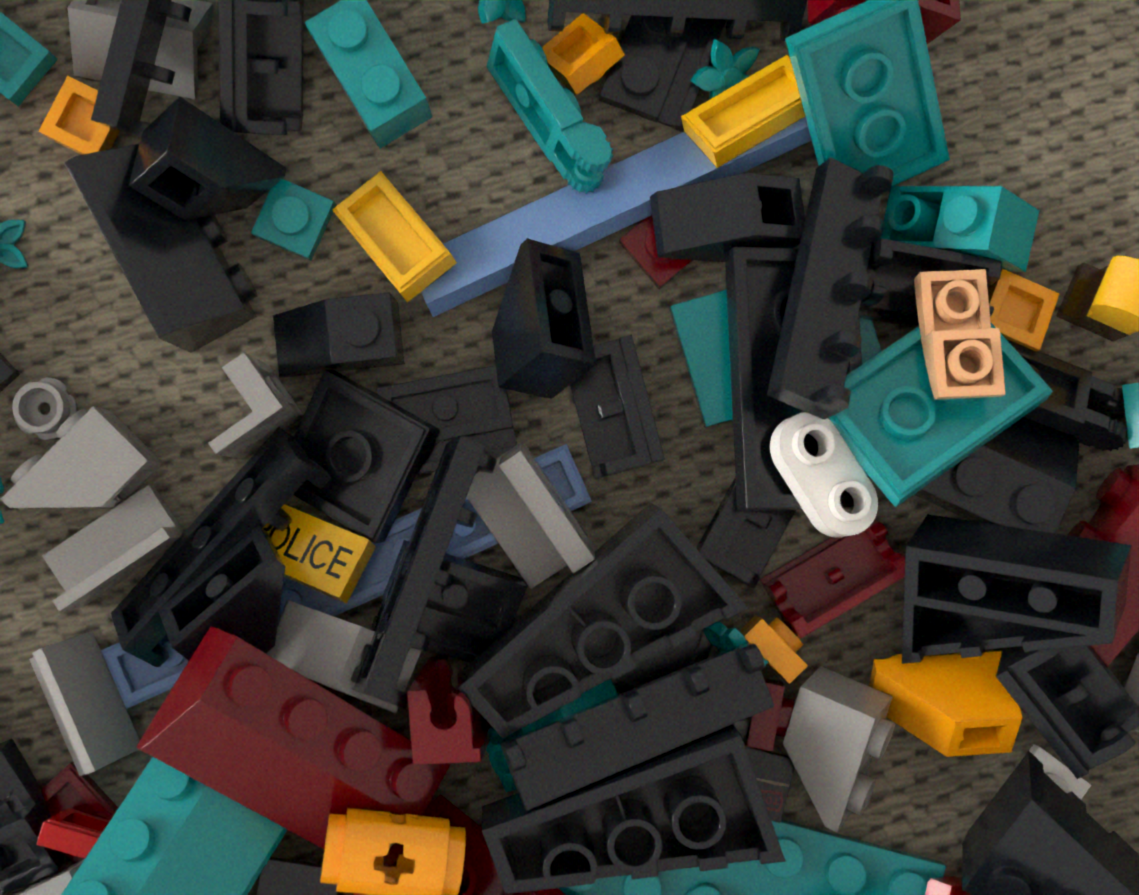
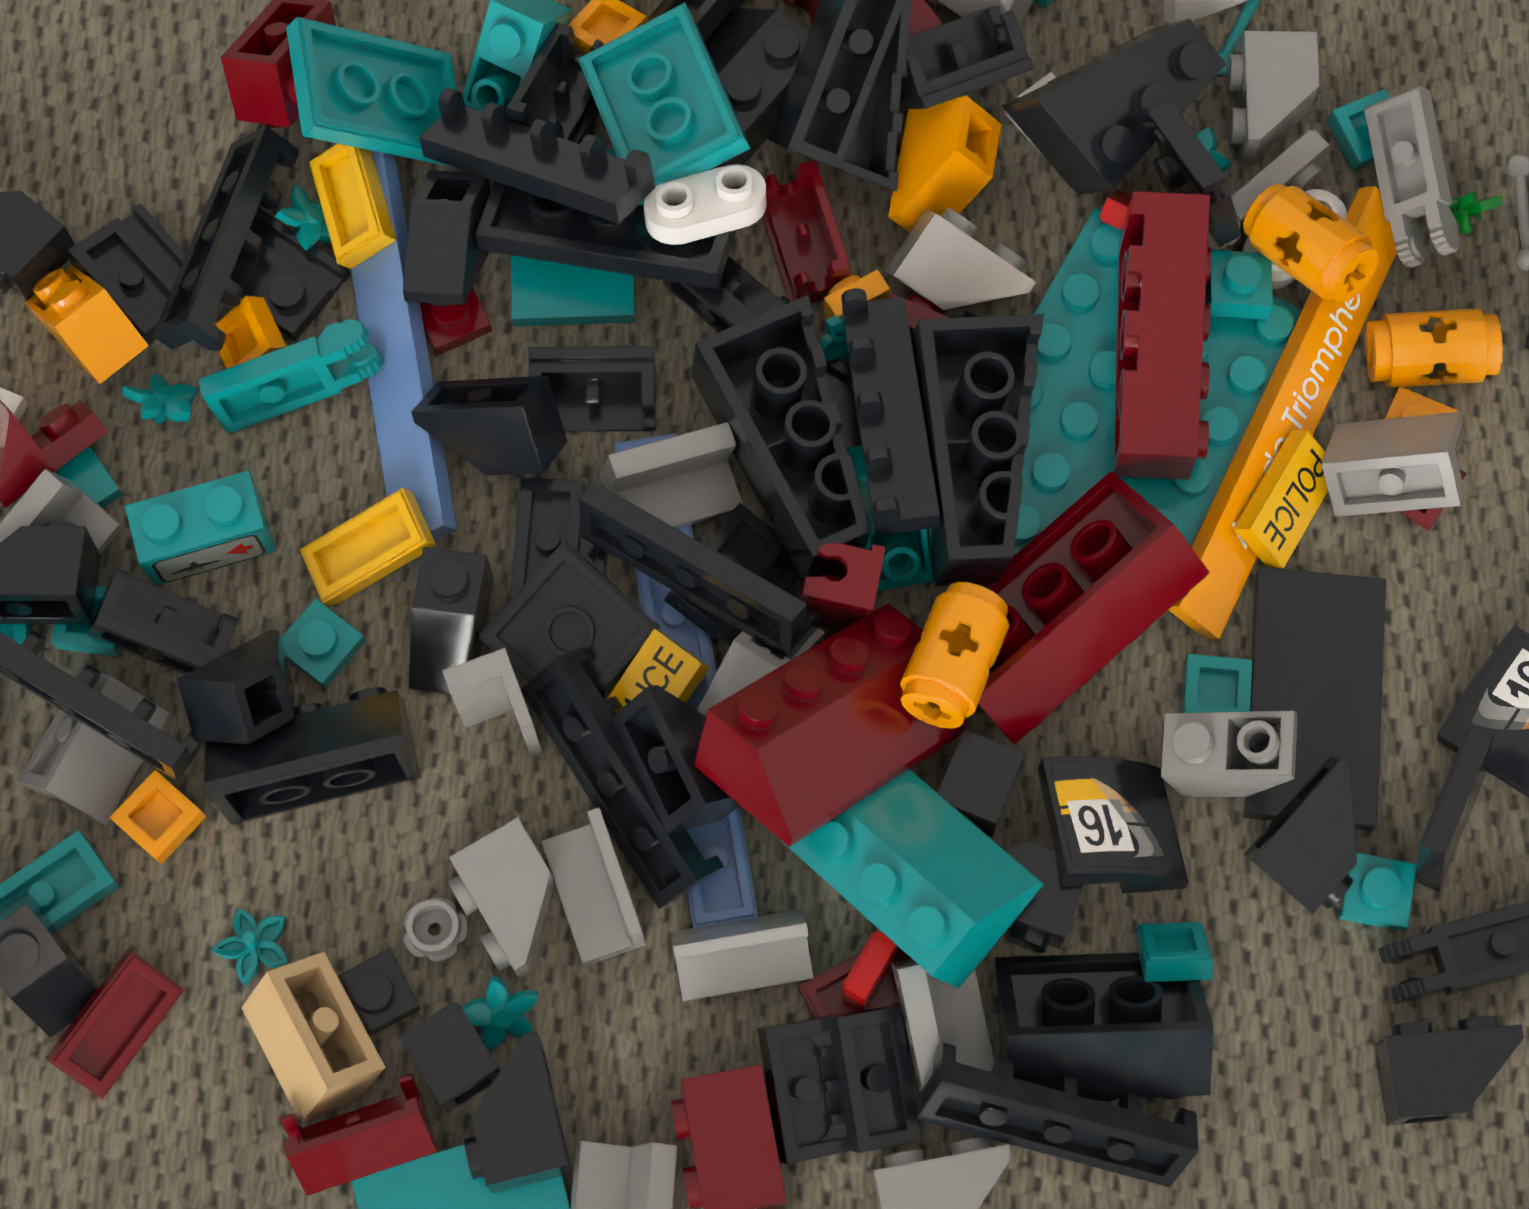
camera: 75 degrees left, 15 degrees down
light nougat slope [914,269,1005,400] -> none

